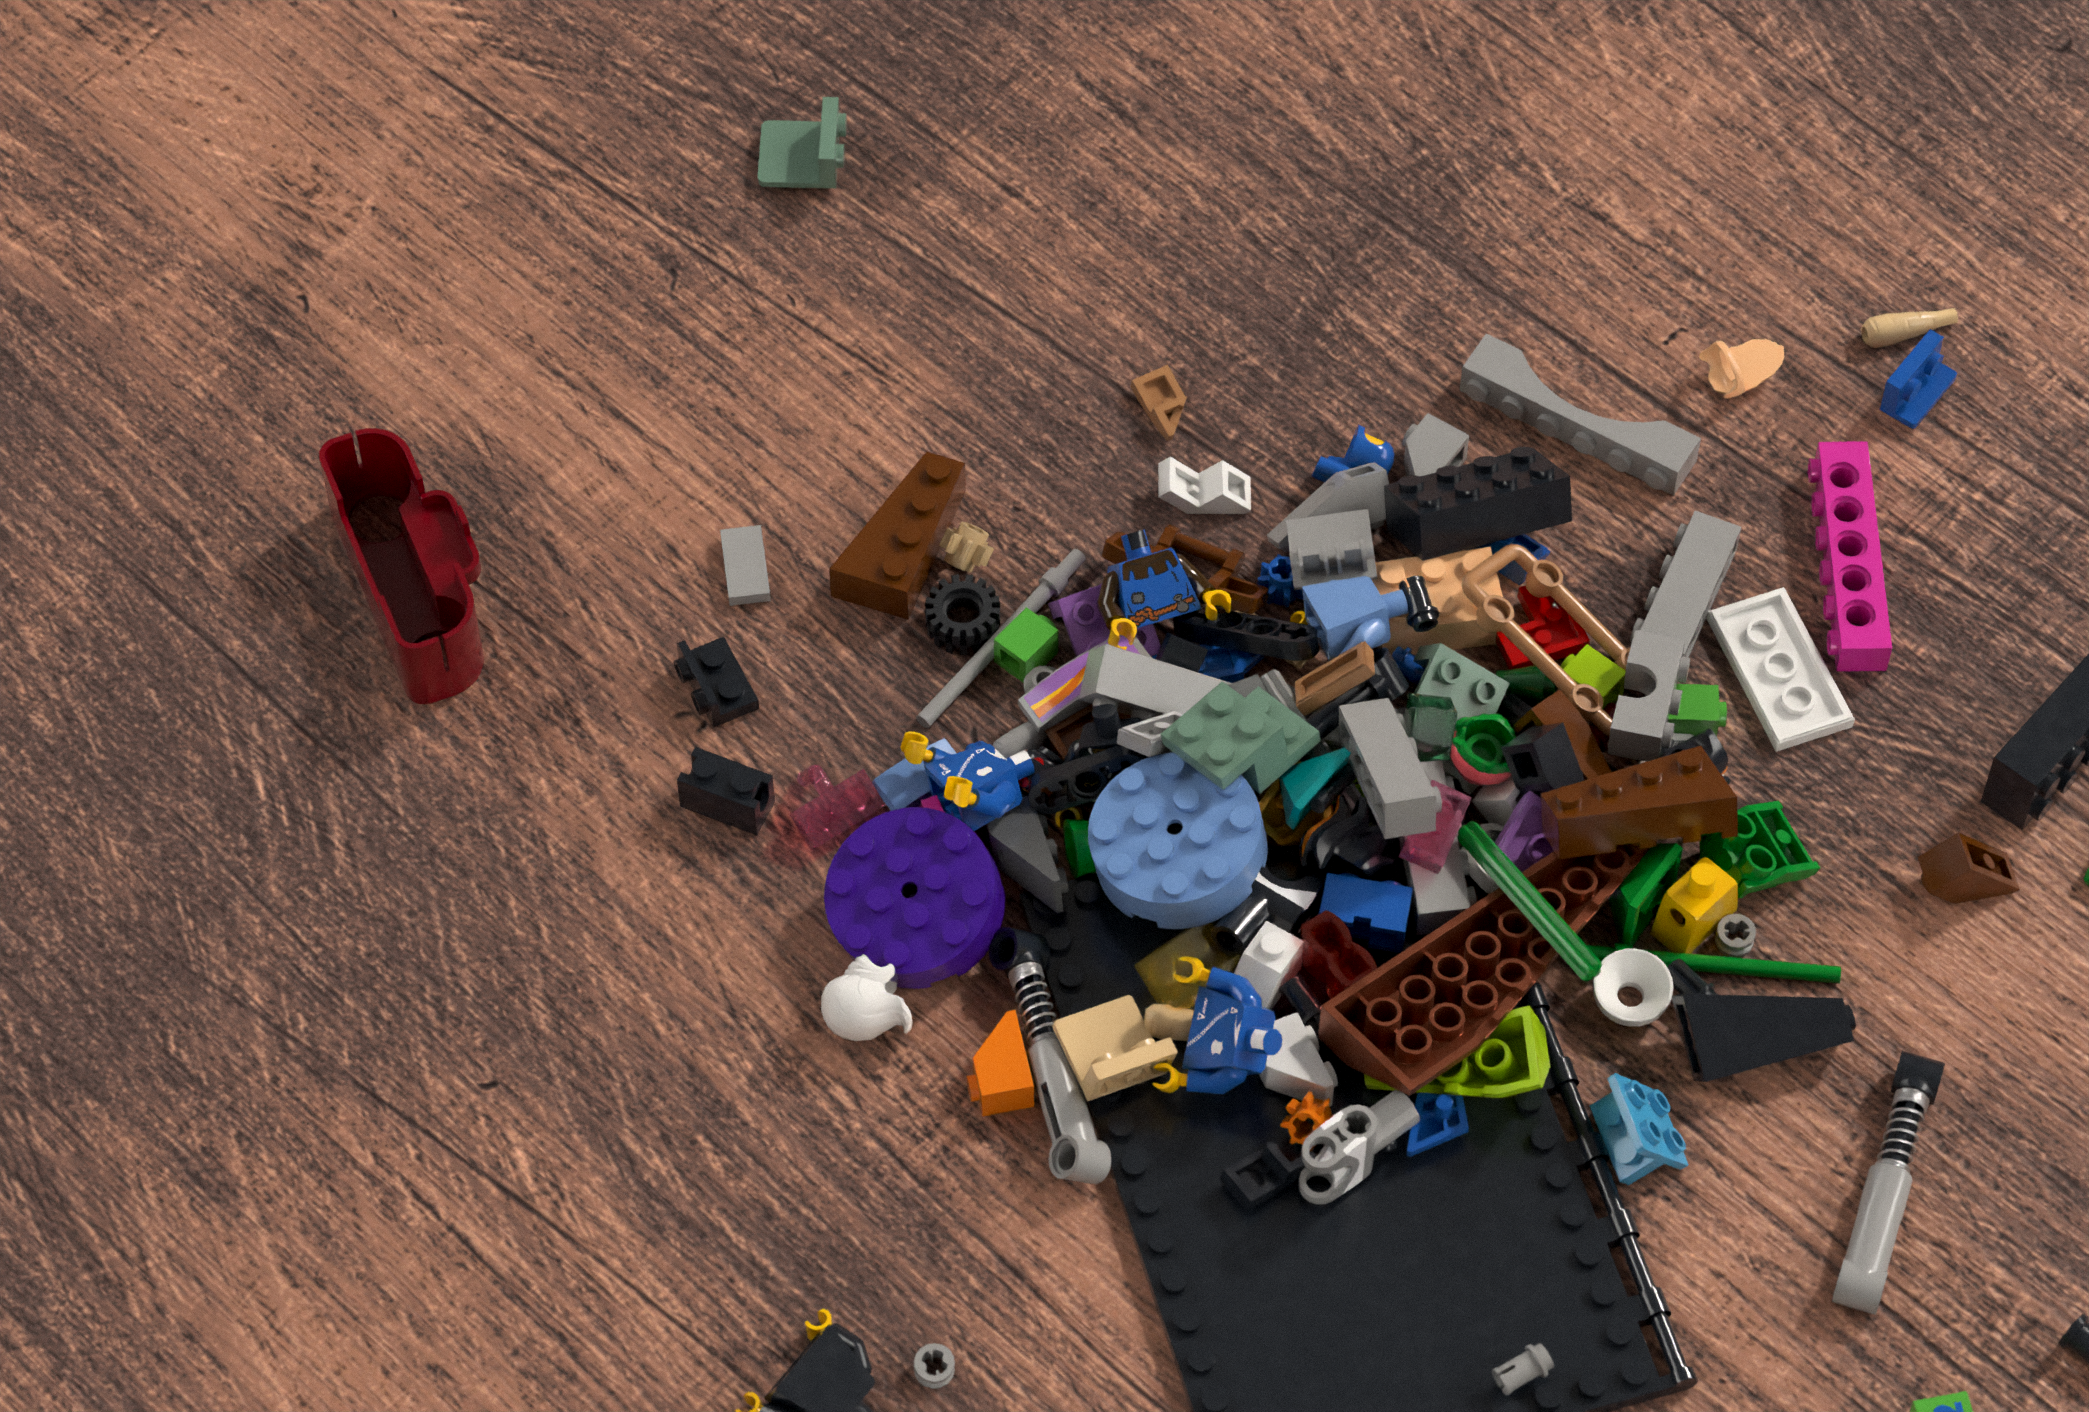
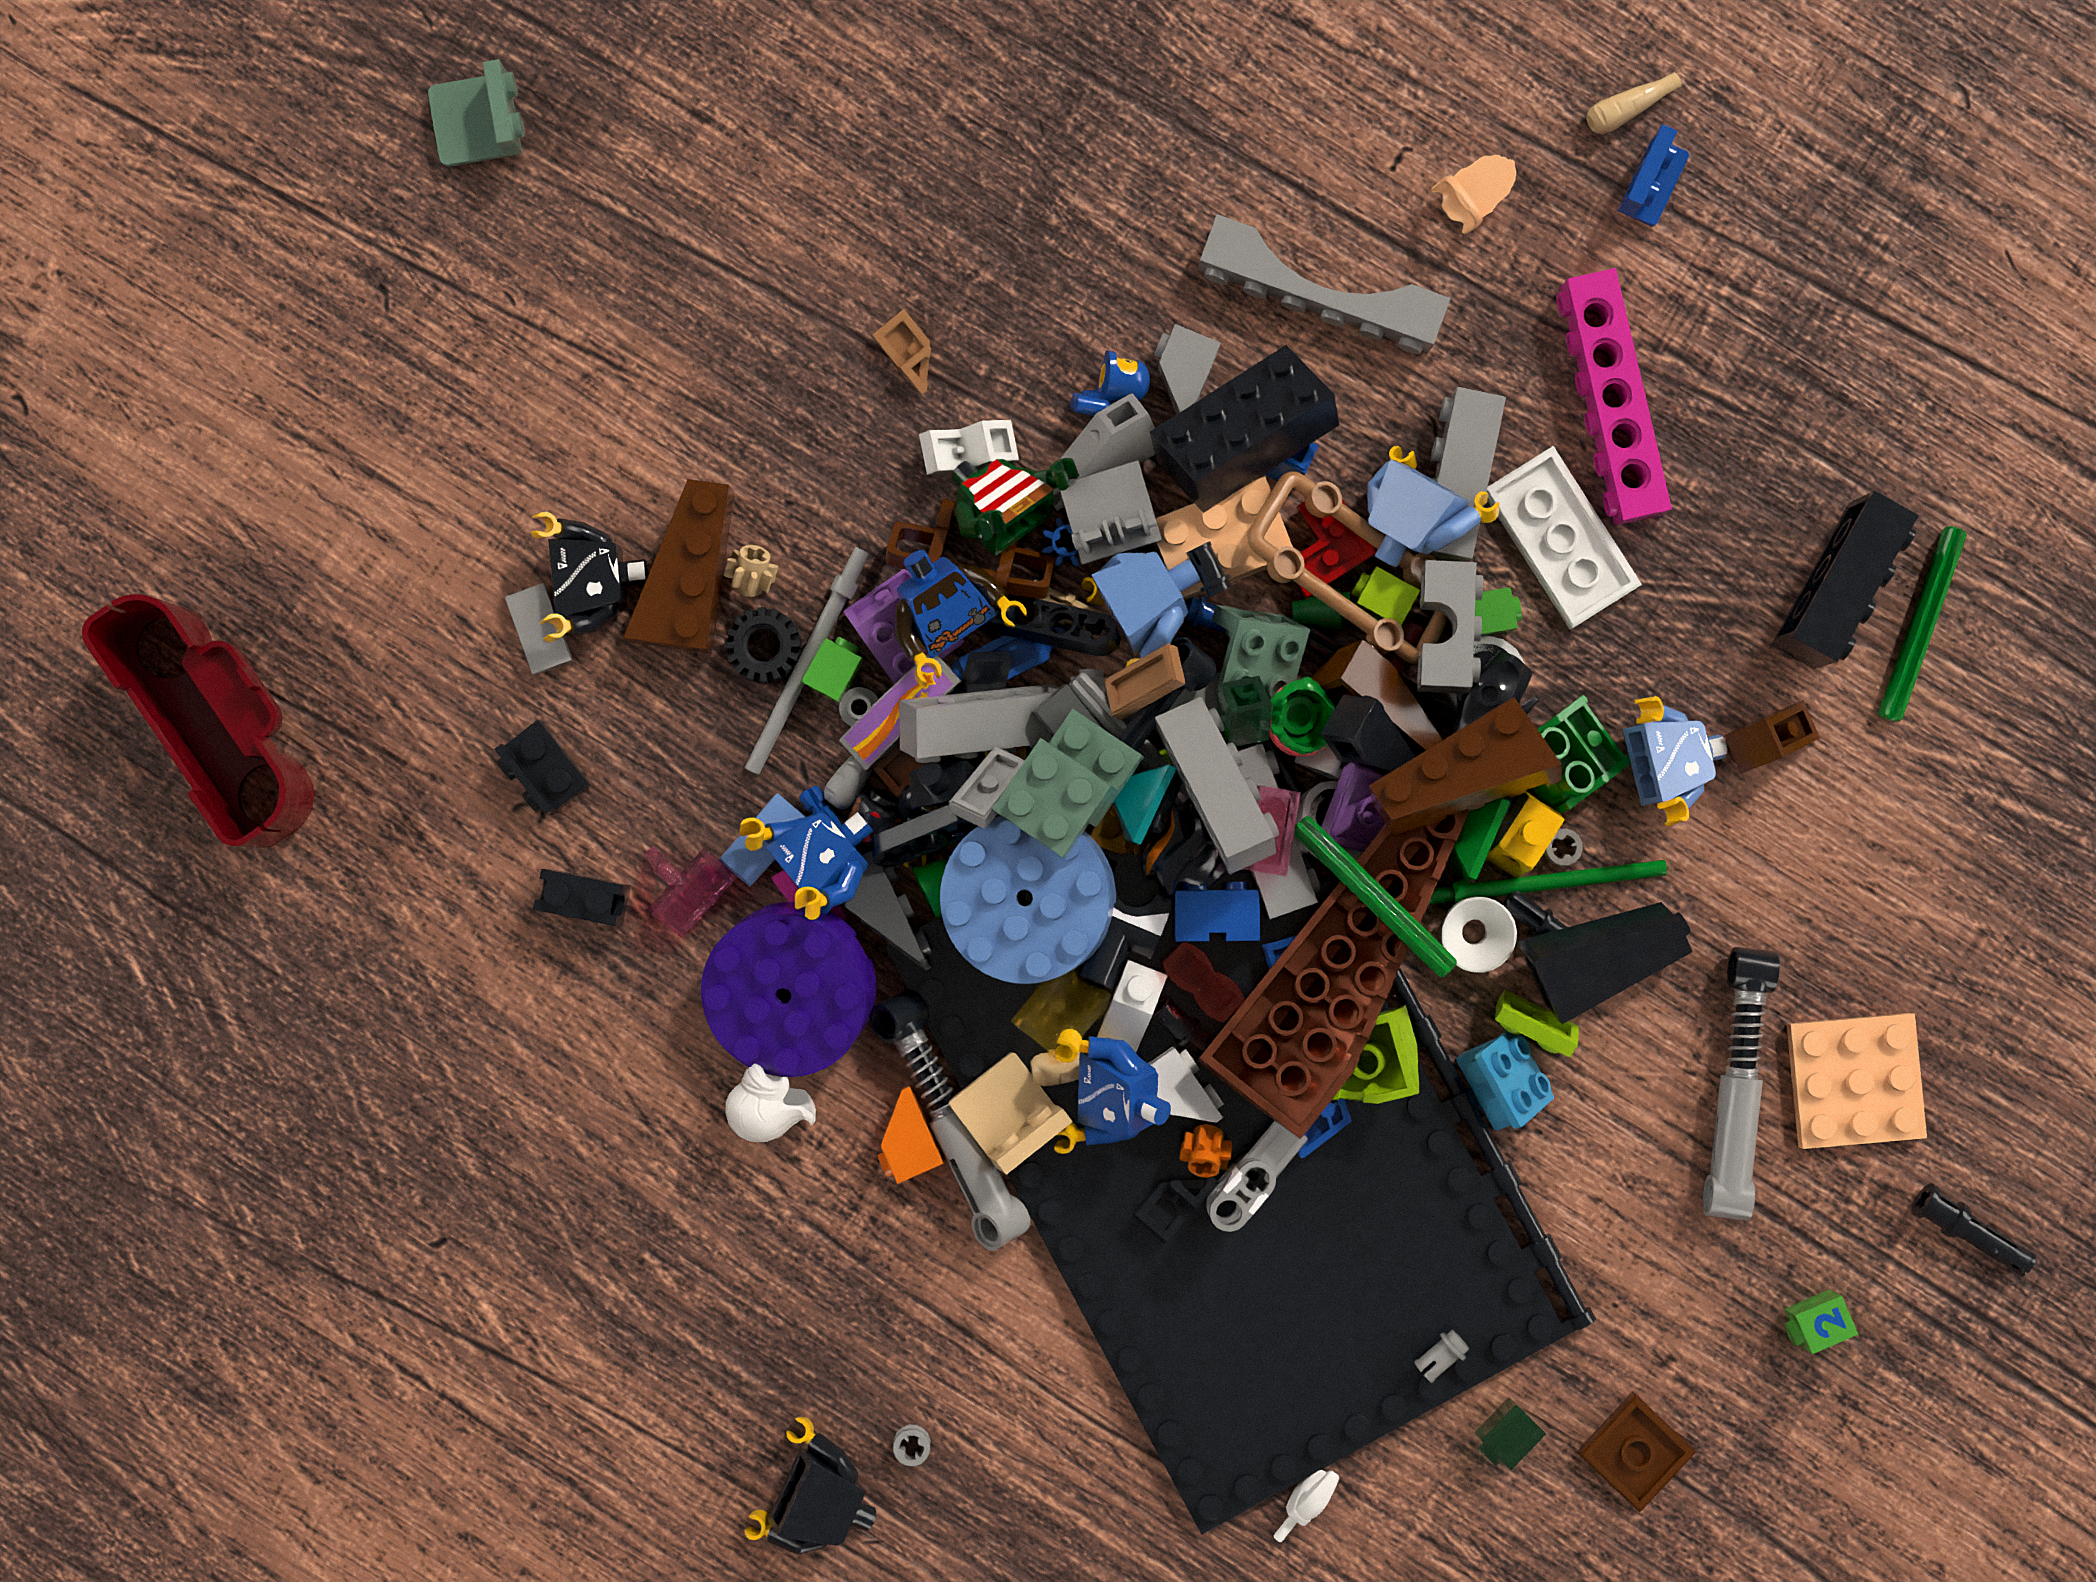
camera: 10 degrees left, 30 degrees up
none -> black torso [530,512,648,643]
none -> torso [952,458,1079,556]
none -> medium blue torso [1367,446,1499,567]
none -> lime plate [1495,989,1579,1058]
none -> torso [1623,696,1727,827]
none -> light nougat plate [1786,1013,1927,1149]

